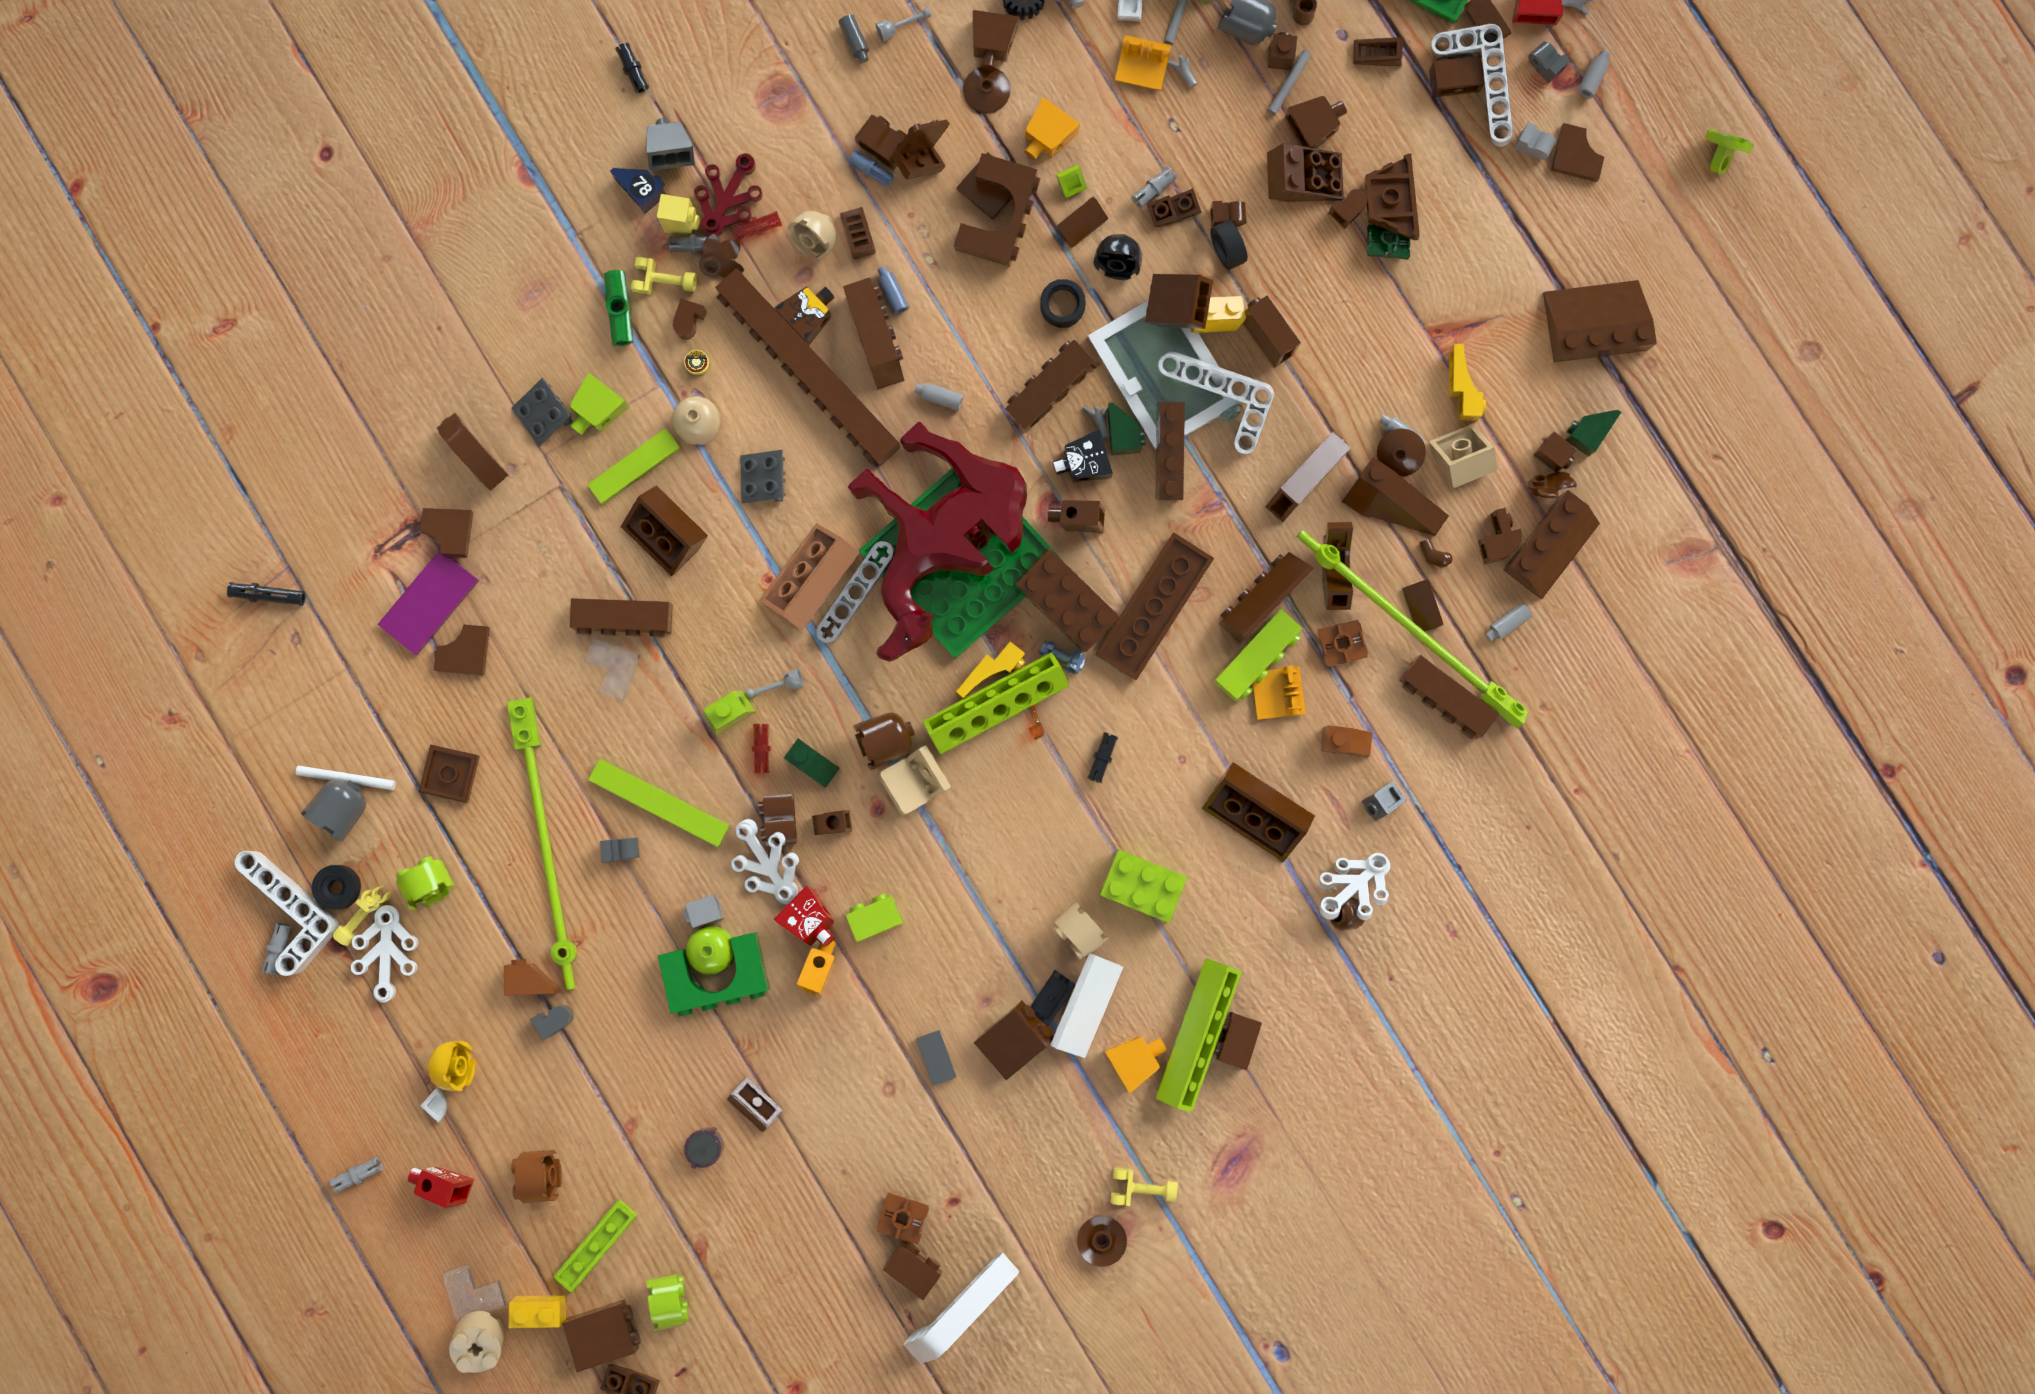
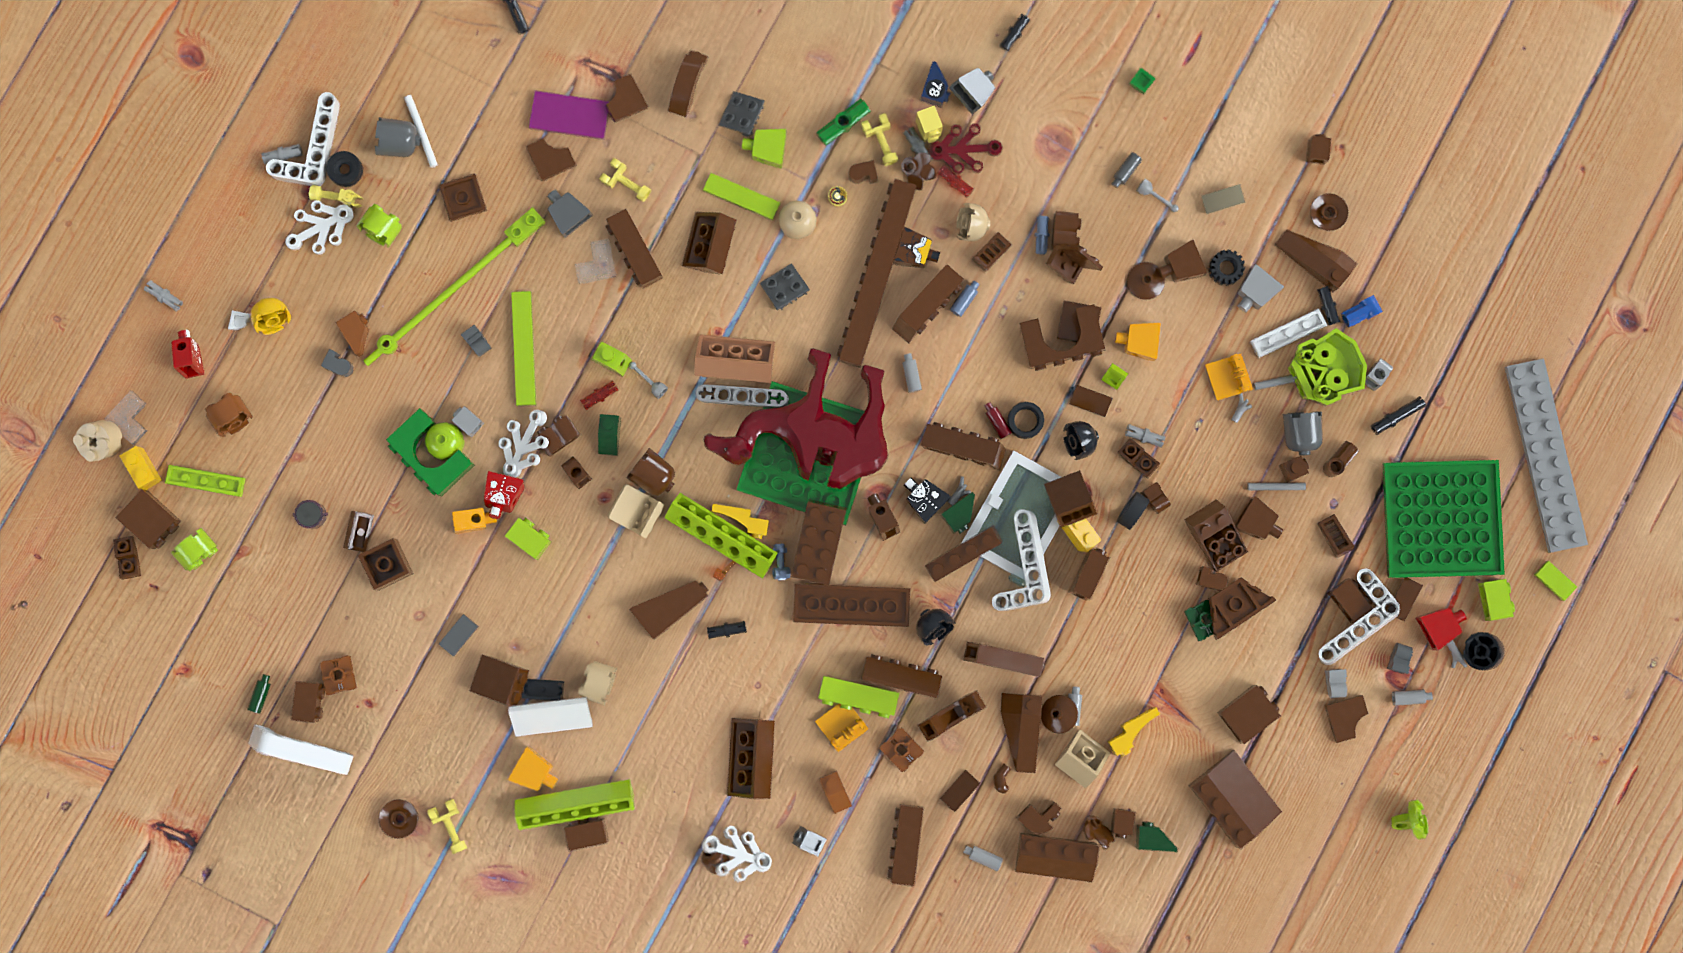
camera: 60 degrees right, 0 degrees up
lime brick [1099,849,1188,923] -> none
lime bar [1296,529,1528,729] -> none
none -> dark green cylinder [247,674,271,714]
none -> reddish brown brick [358,538,413,591]
none -> dark grey torso [547,189,593,238]
none -> light yellow bar [599,158,651,202]
none -> reddish brown slope [629,581,709,640]
none -> black cylinder [916,609,956,646]
none -> dark red cylinder [984,402,1012,440]
none -> reddish brown brick [1217,685,1281,744]

